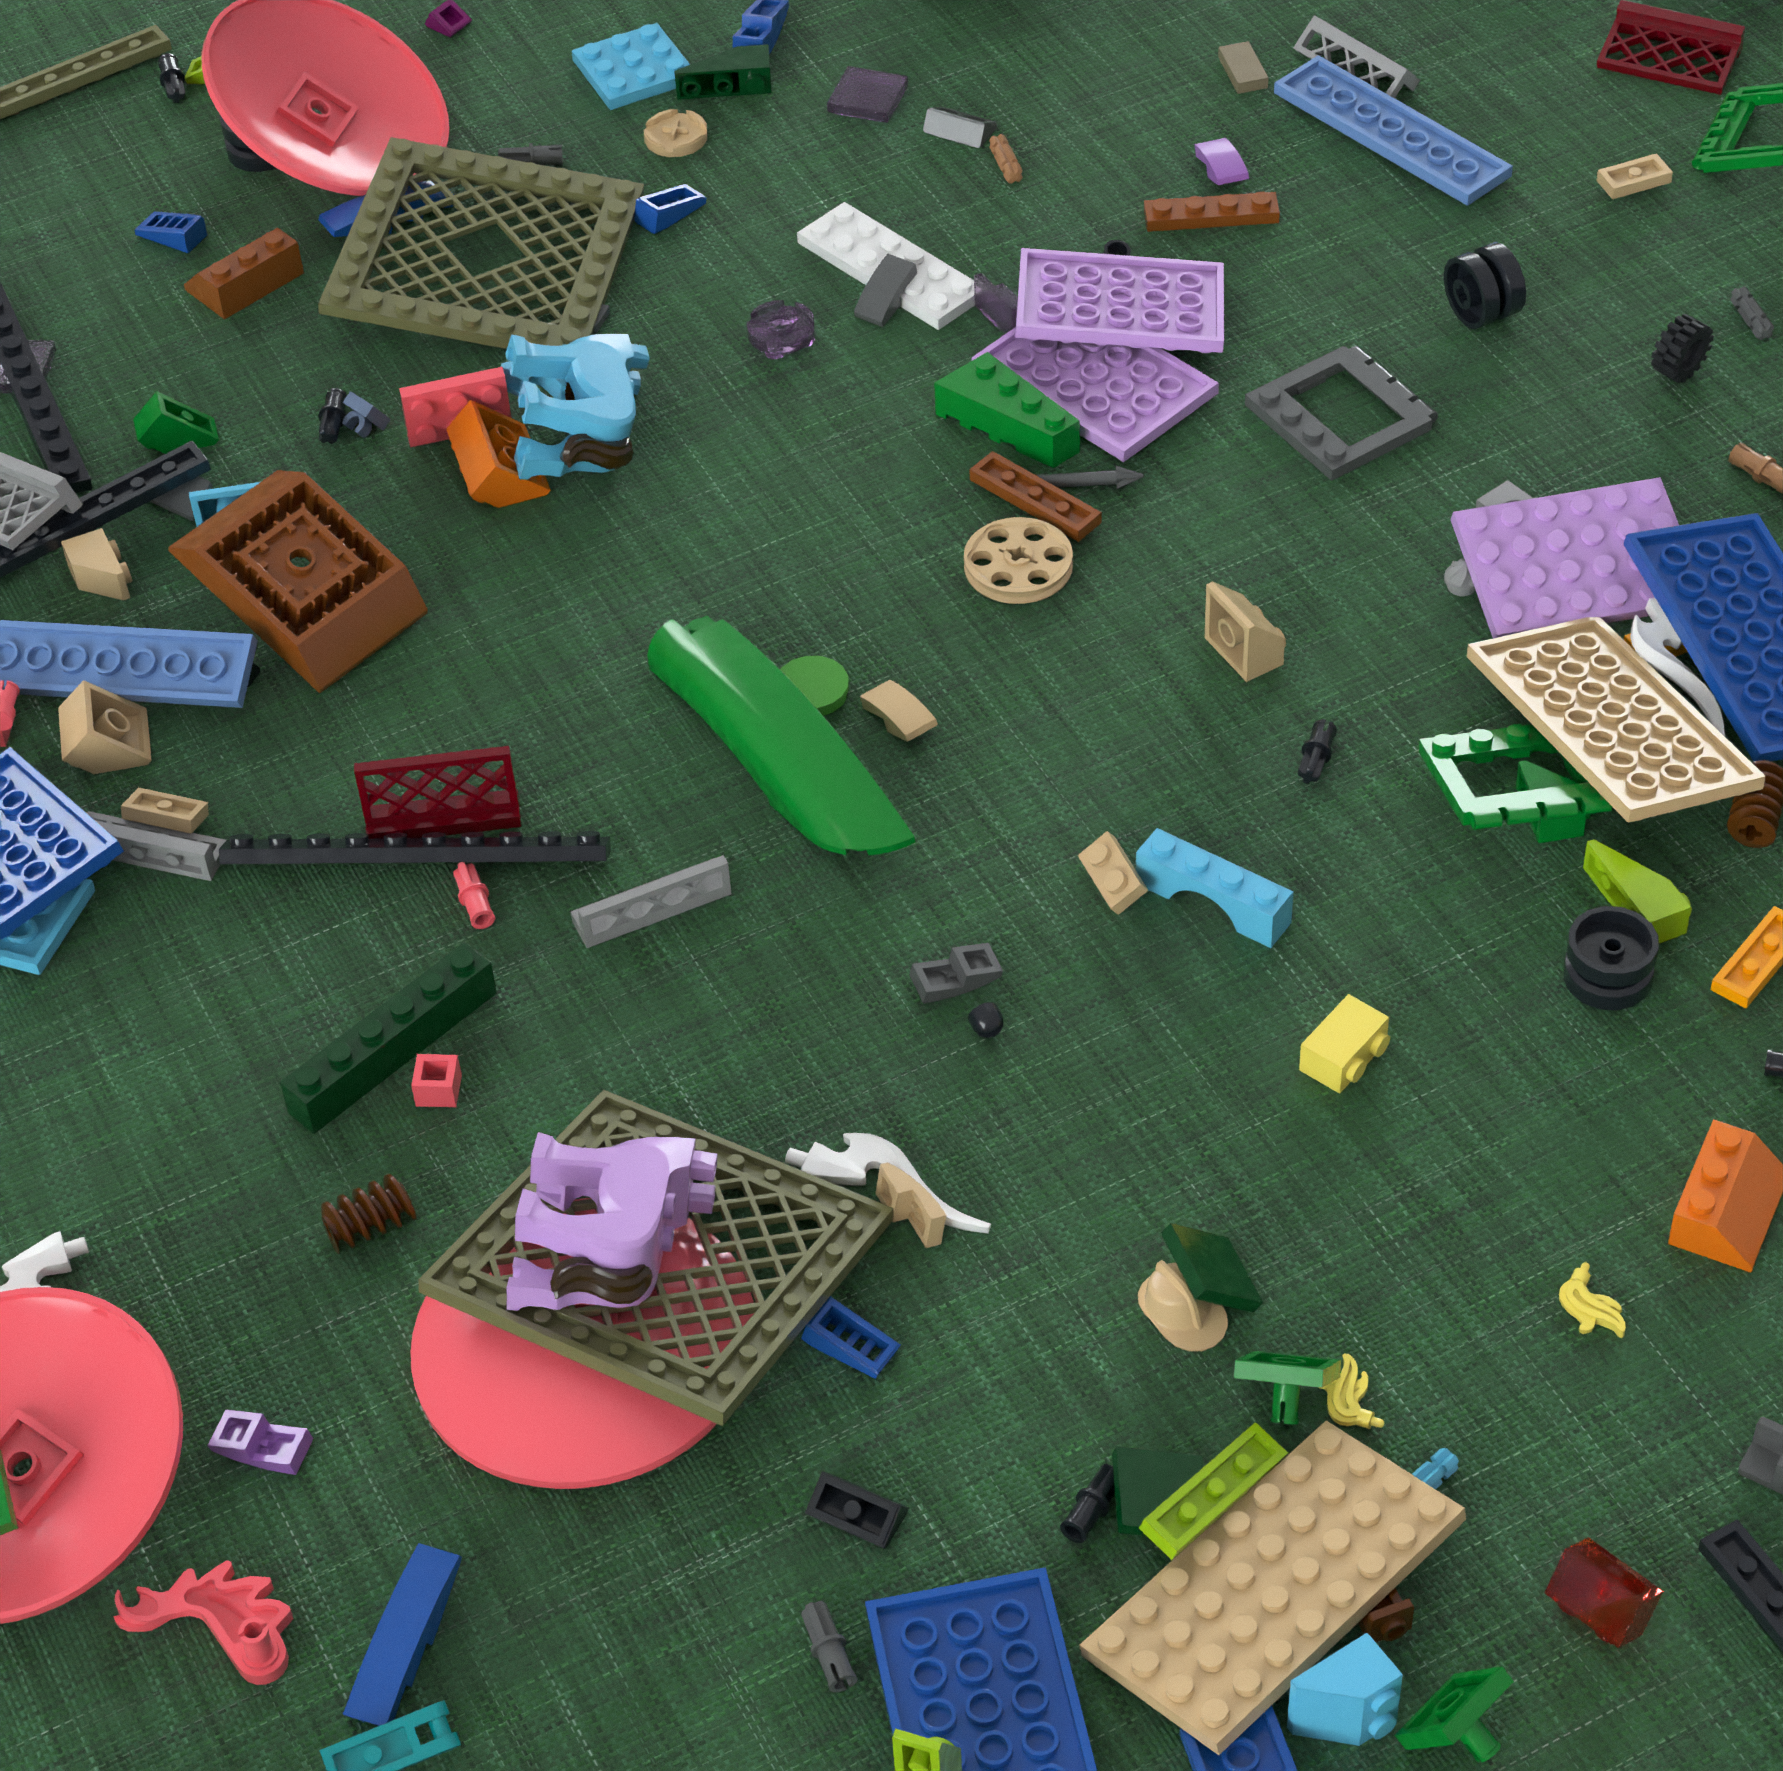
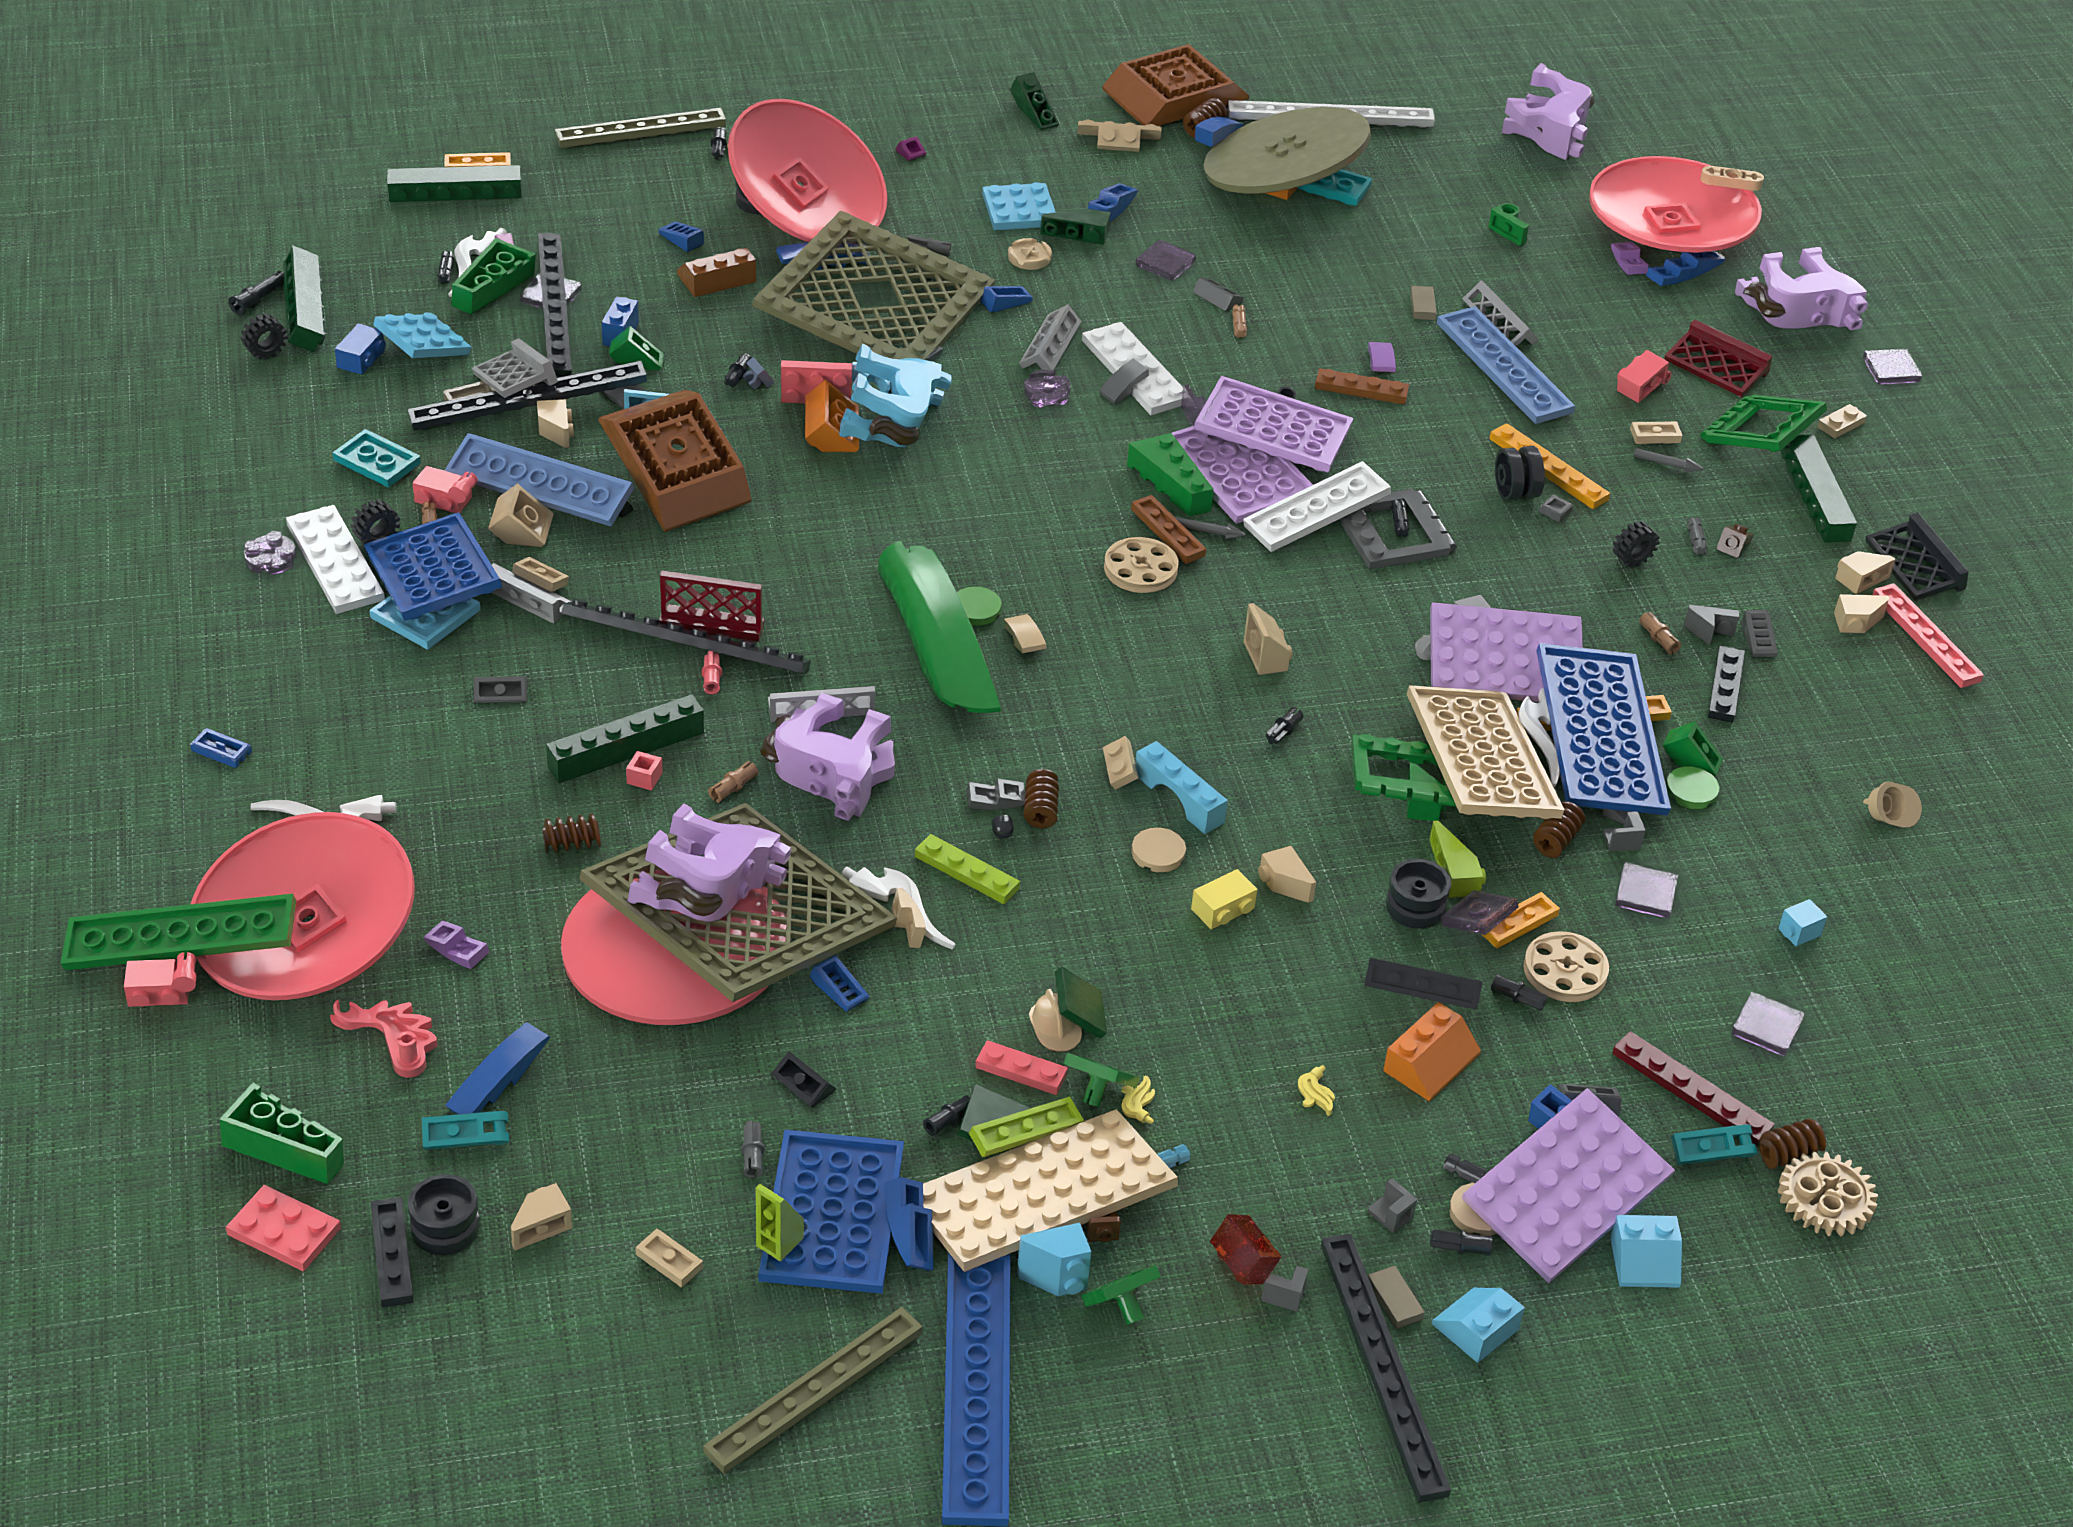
camera: 10 degrees right, 5 degrees down
none -> dark grey slope [474,676,528,703]
none -> blue brick [602,297,639,346]
none -> medium nougat pin [708,761,758,803]
none -> lavender piece [760,692,895,821]
none -> blue slope [884,1177,933,1271]
none -> lime plate [914,834,1020,904]
none -> coral plate [976,1040,1068,1095]
none -> light grey fence [1019,304,1081,374]
none -> reddish brown piece [1023,769,1059,828]
none -> tan tile [1131,828,1186,872]
none -> white plate [1243,461,1391,552]
none -> tan slope [1258,846,1316,903]
none -> dark grey panel [1262,1266,1309,1311]
none -> black fence [1364,957,1483,1010]
none -> black axle [1391,499,1409,537]
none -> clear purple tile [1441,890,1519,935]
none -> light orange plate [1490,423,1610,509]
none -> dark grey tile [1539,495,1573,522]
none -> coral hinge [1617,350,1672,403]
none -> dark grey piece [1634,448,1703,472]

